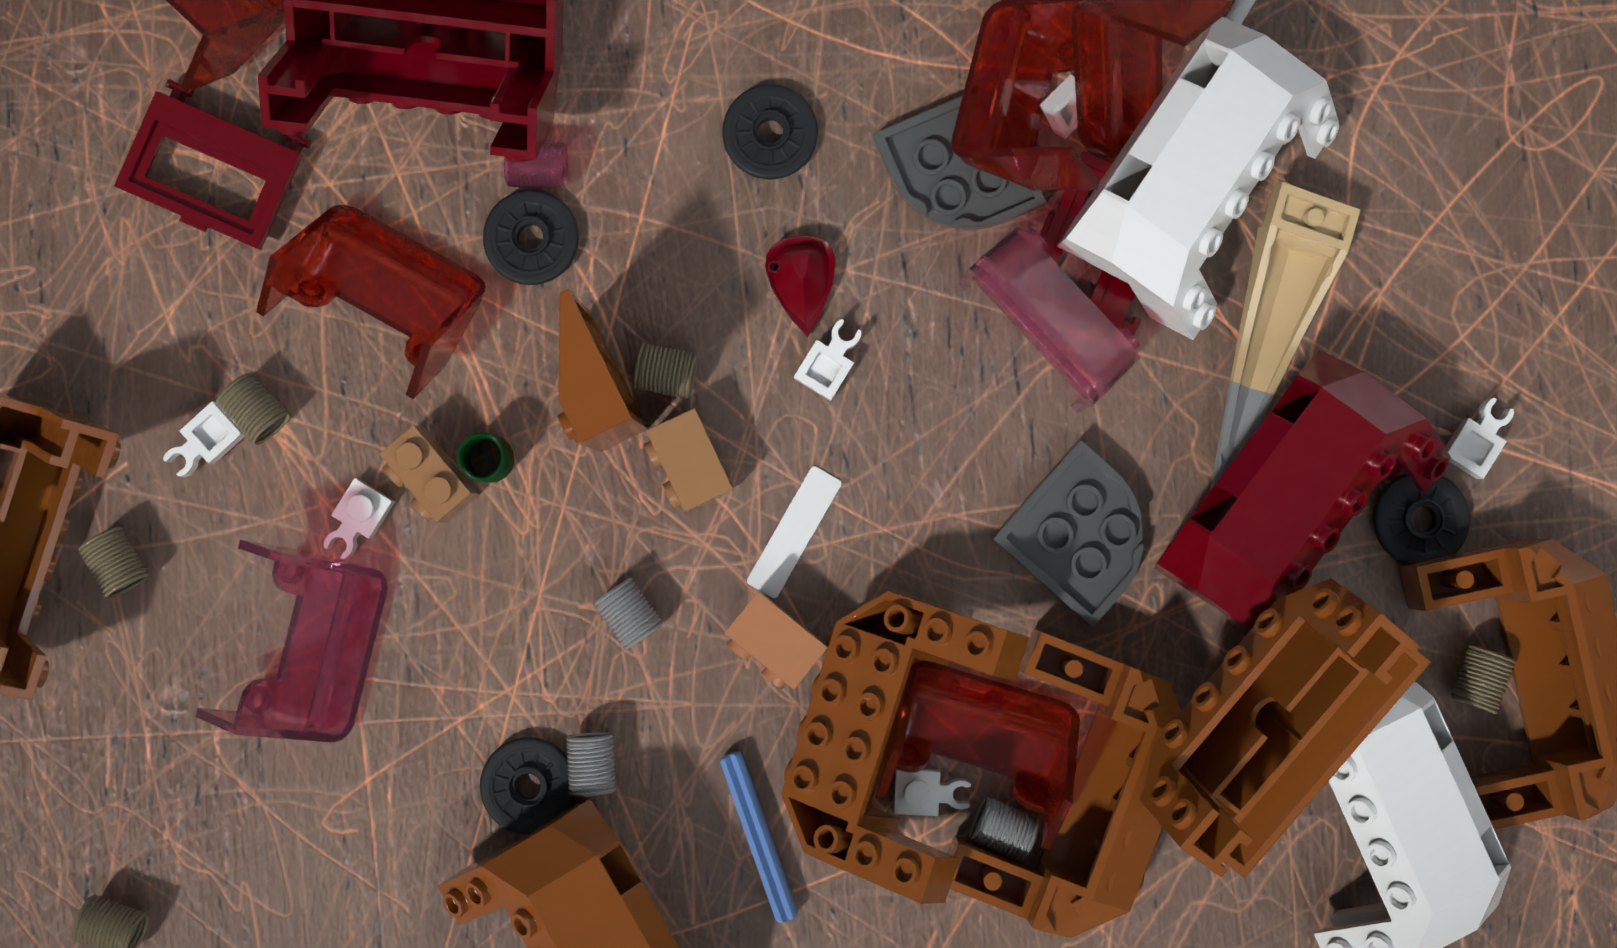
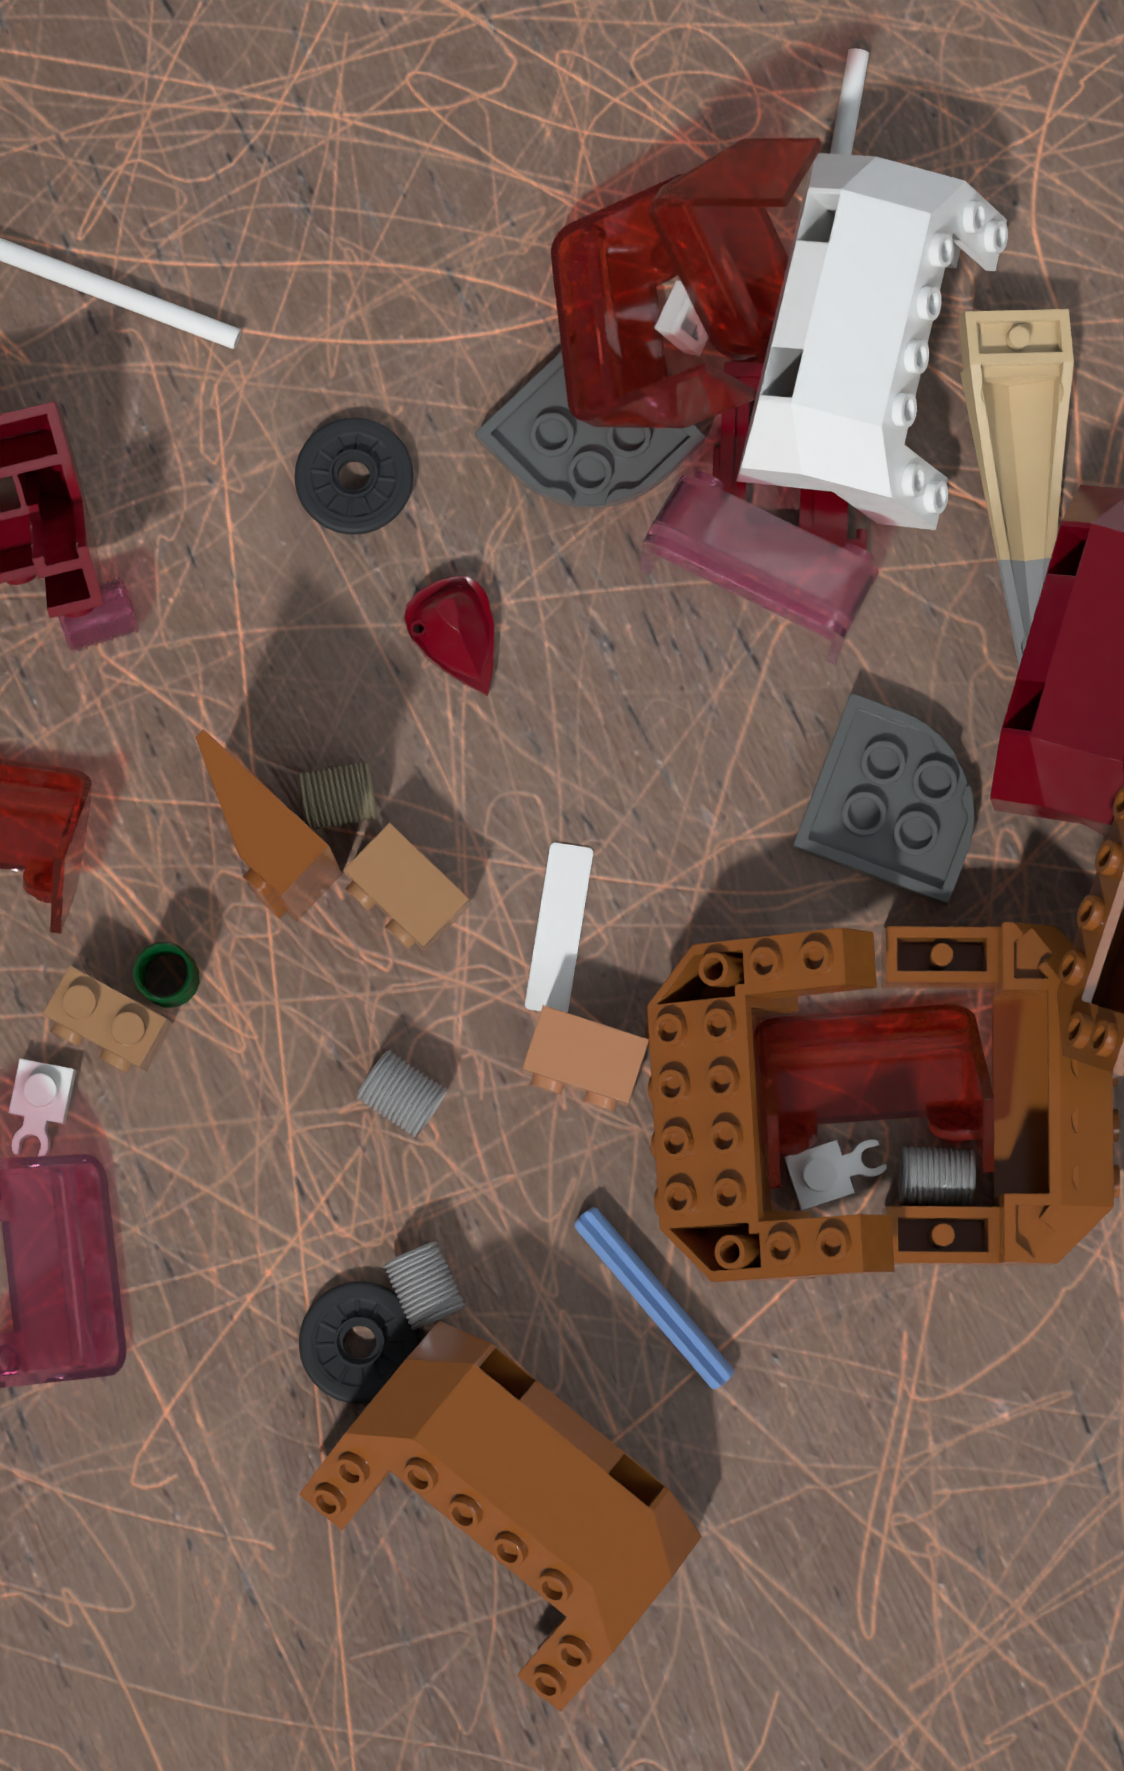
camera: 15 degrees left, 5 degrees down
black wheel [483,189,579,285] -> none
white plate [793,319,861,401] -> none

